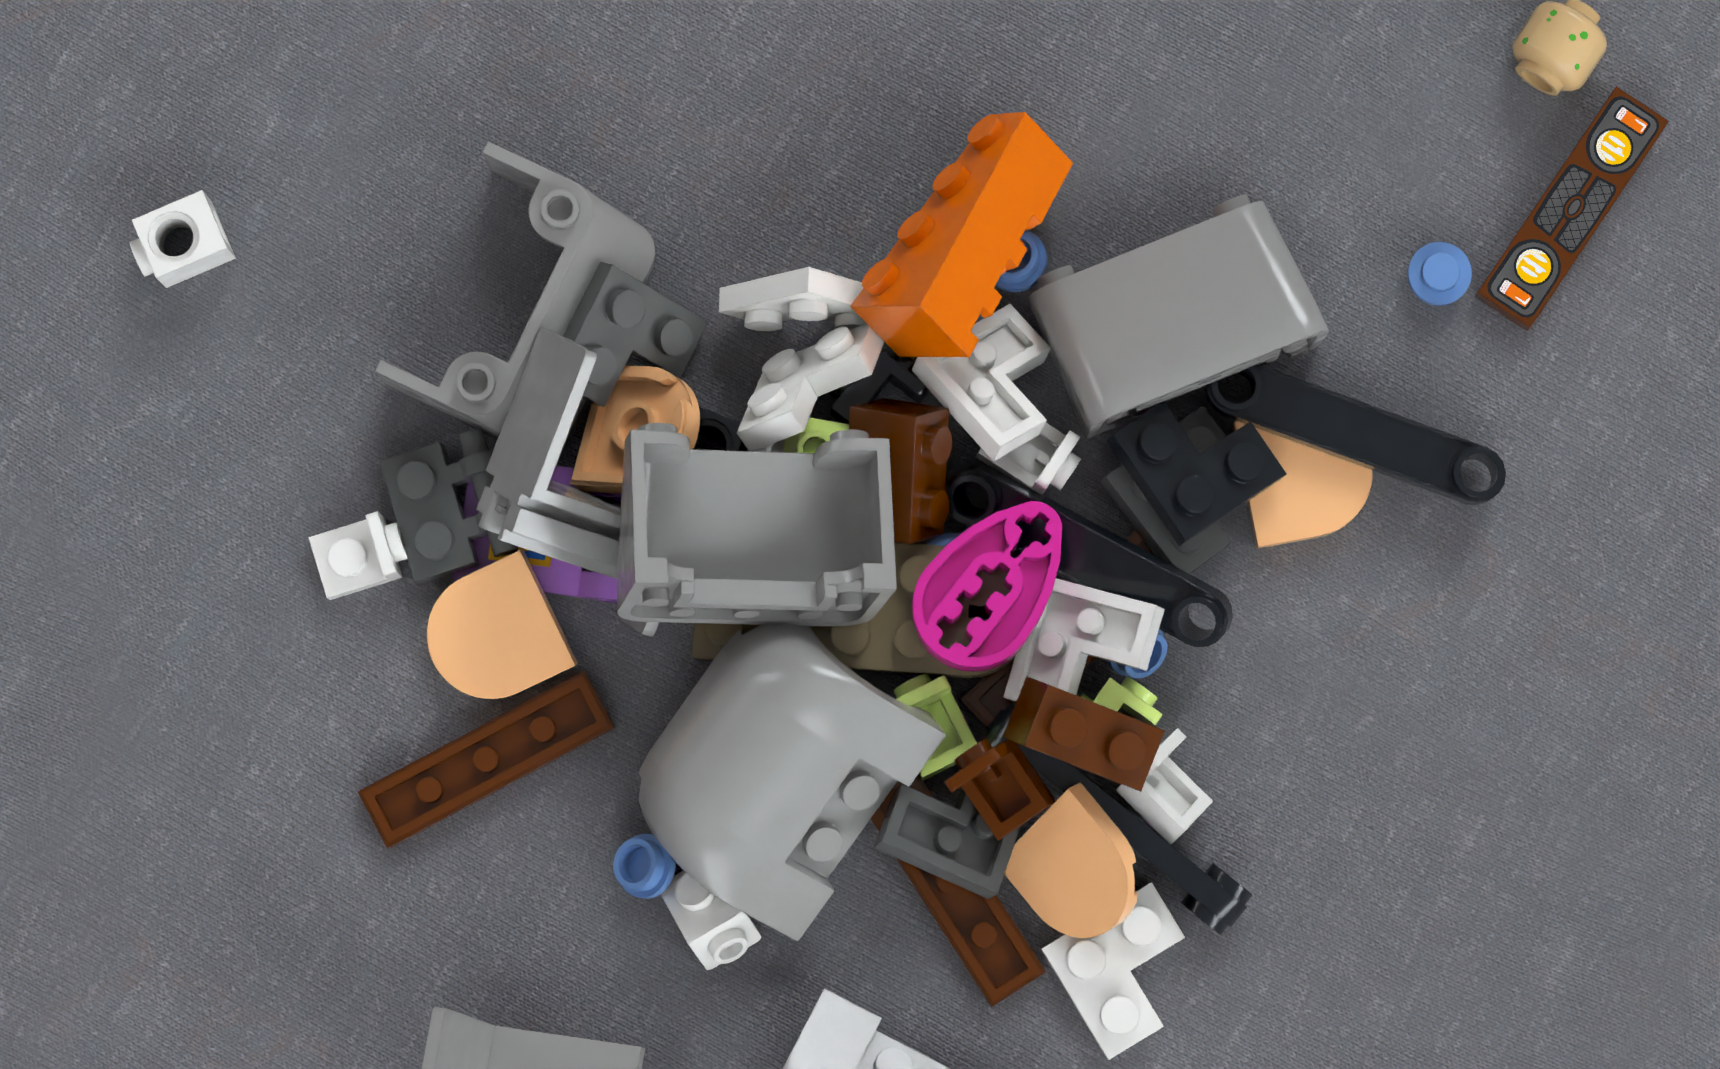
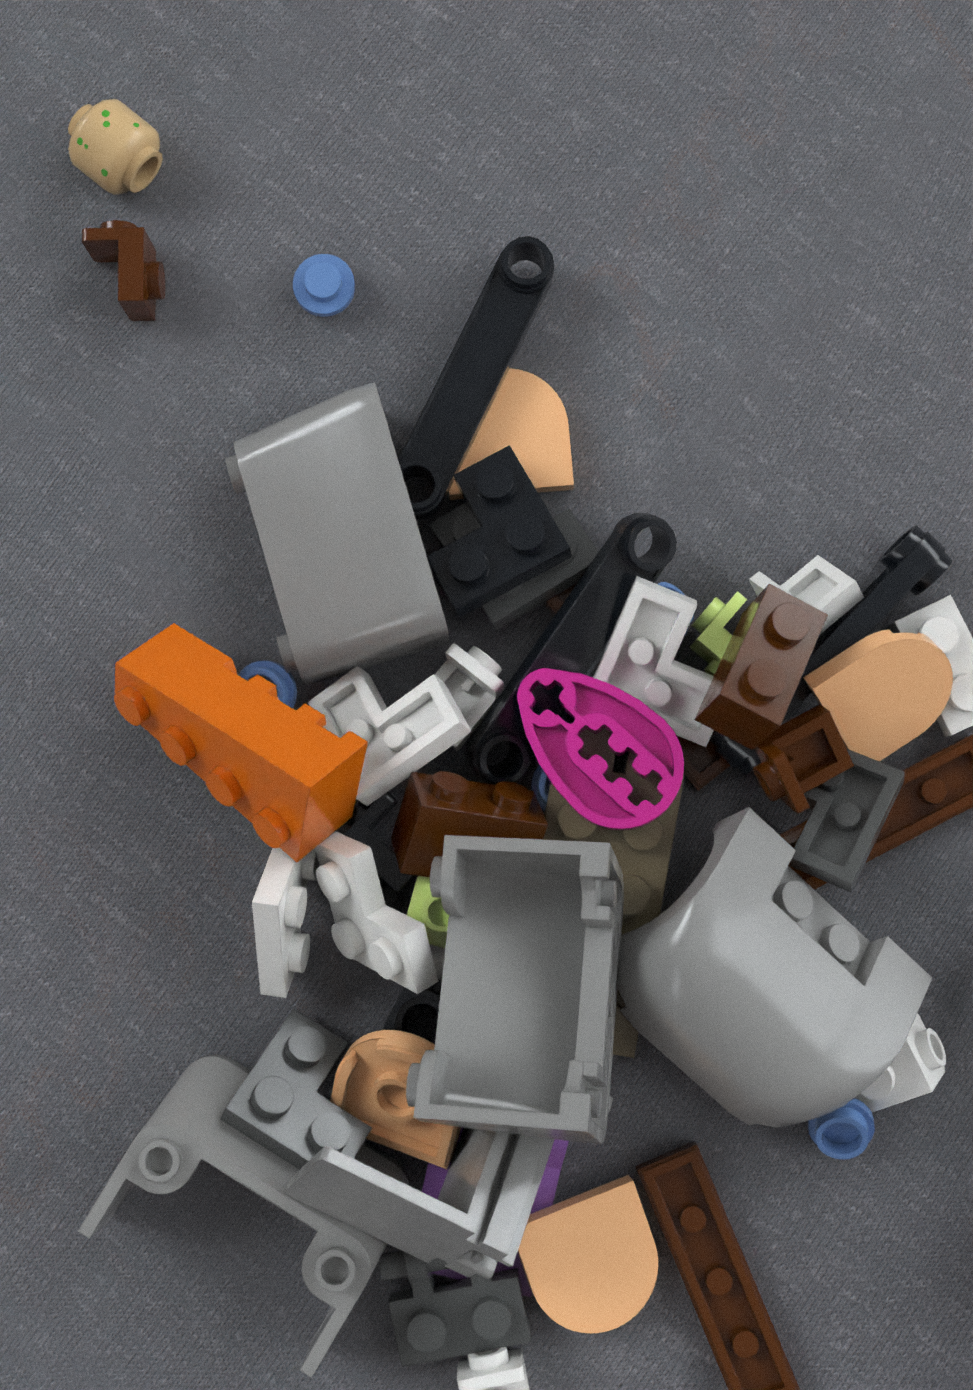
camera: 85 degrees left, 0 degrees up
yellowish green bracket [894,674,977,781] -> none
tile [1475,86,1669,331] -> none
none -> reddish brown bracket [82,220,165,321]

